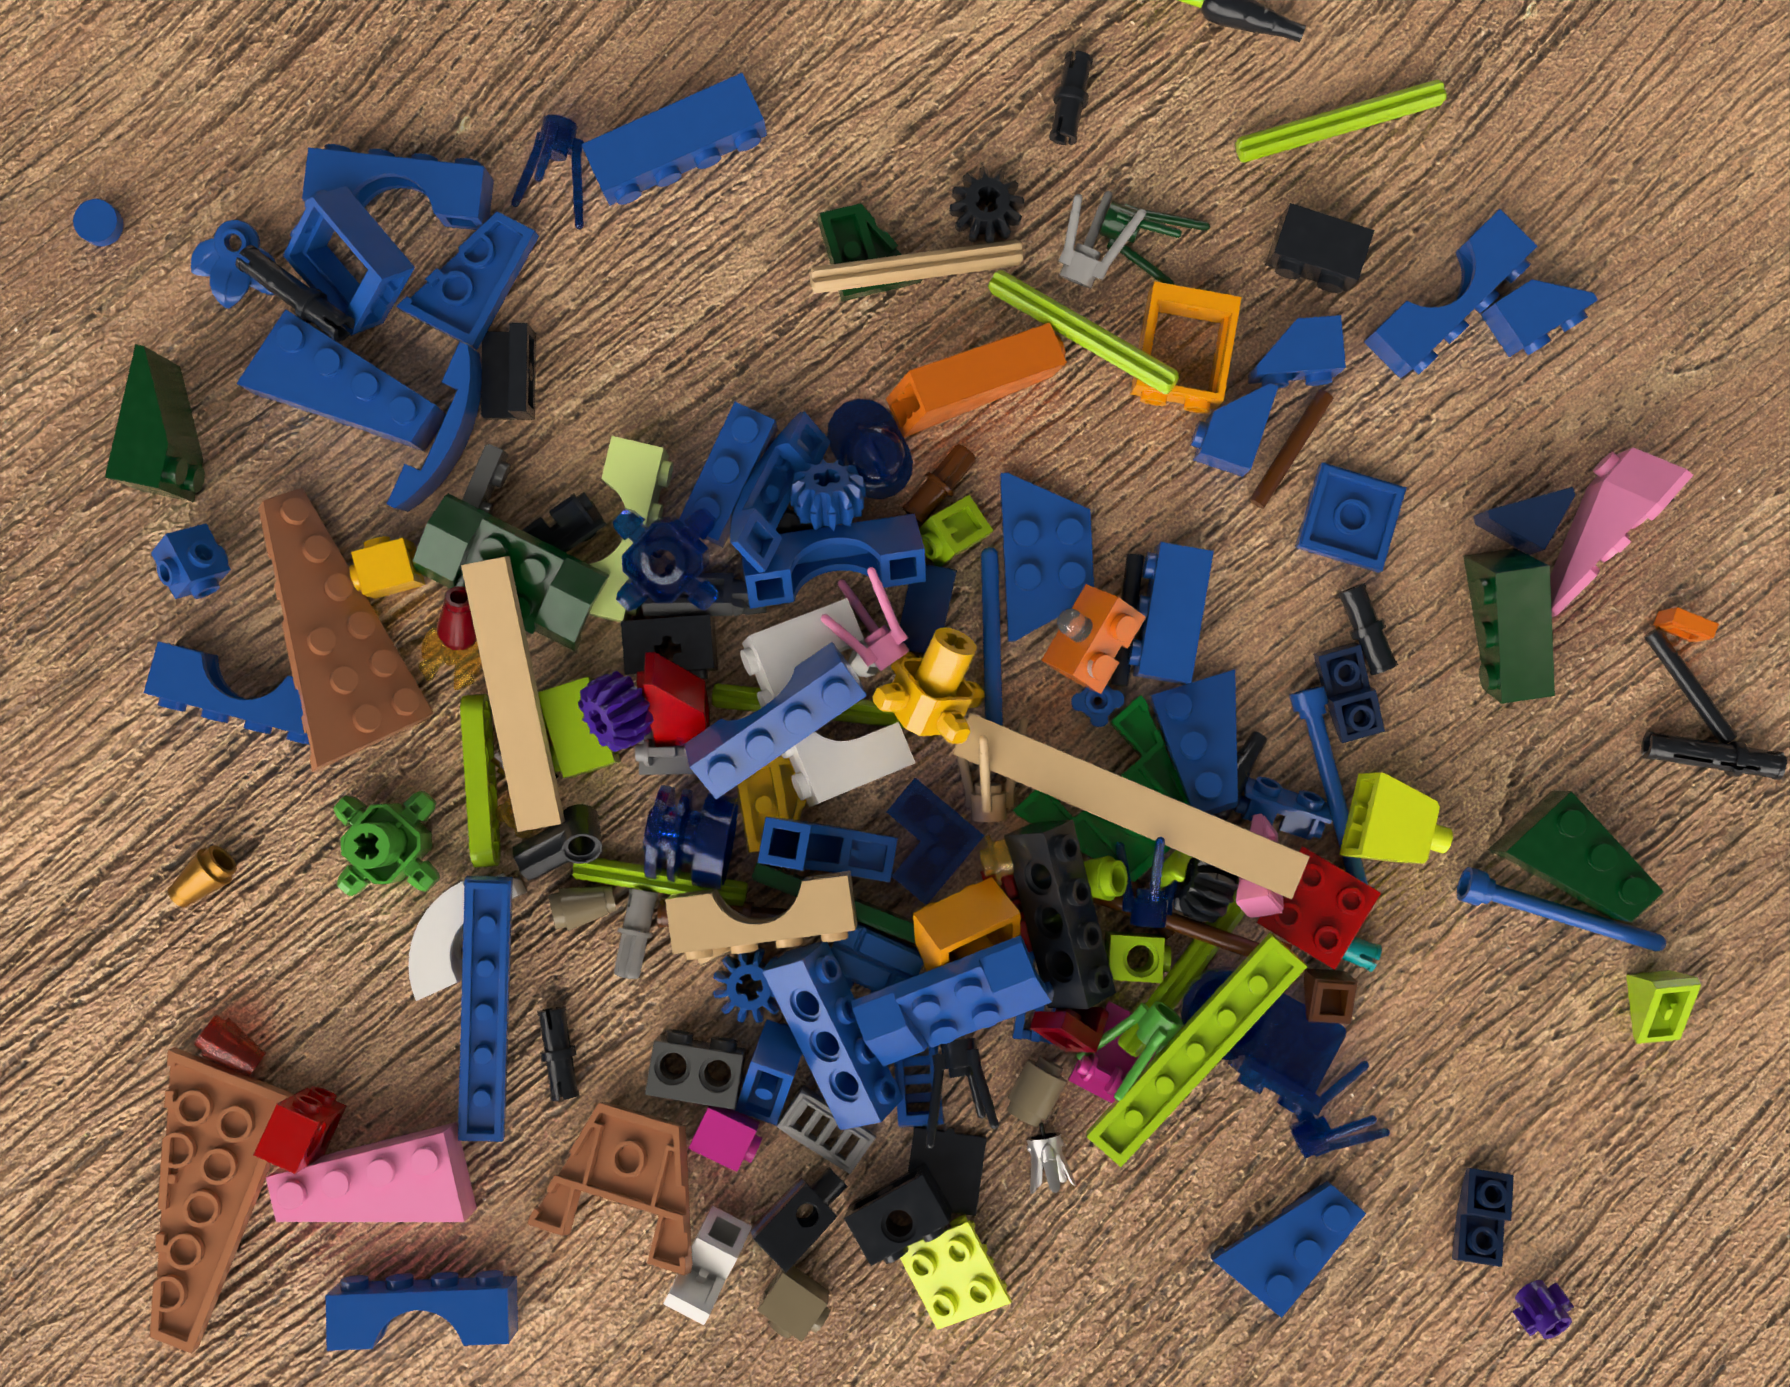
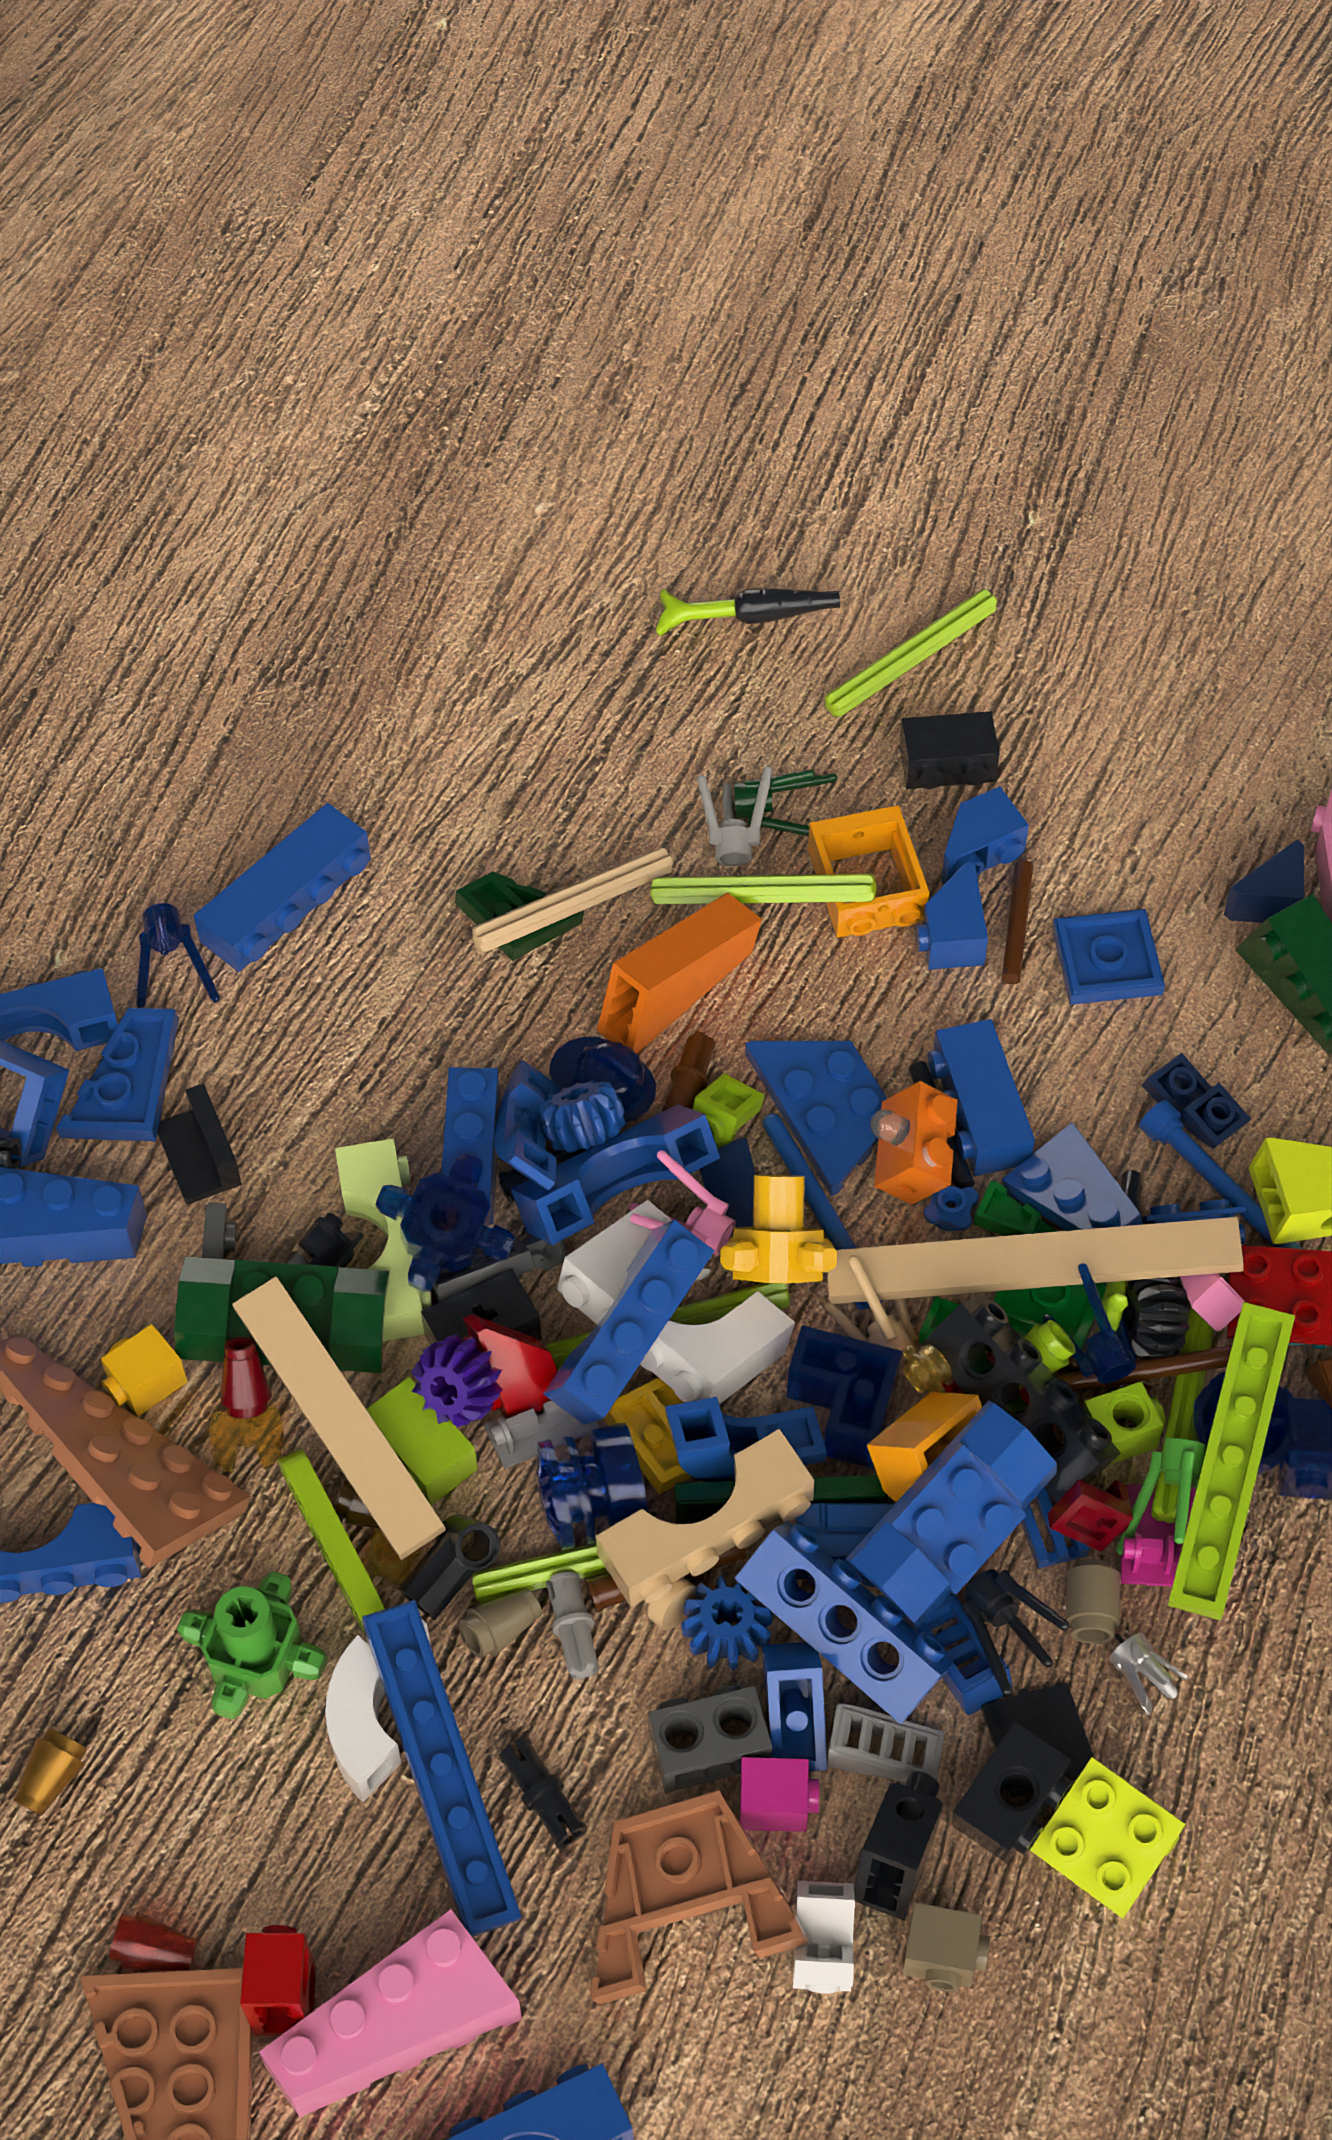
camera: 20 degrees left, 30 degrees down
blue slope [387,342,482,512] -> none
black gear [949,166,1024,243] -> none
black pin [1049,51,1093,145] -> none
black pin [1338,583,1398,675] -> none
blue arch [1364,209,1537,379] -> none
blue slope [1481,279,1598,357] -> none

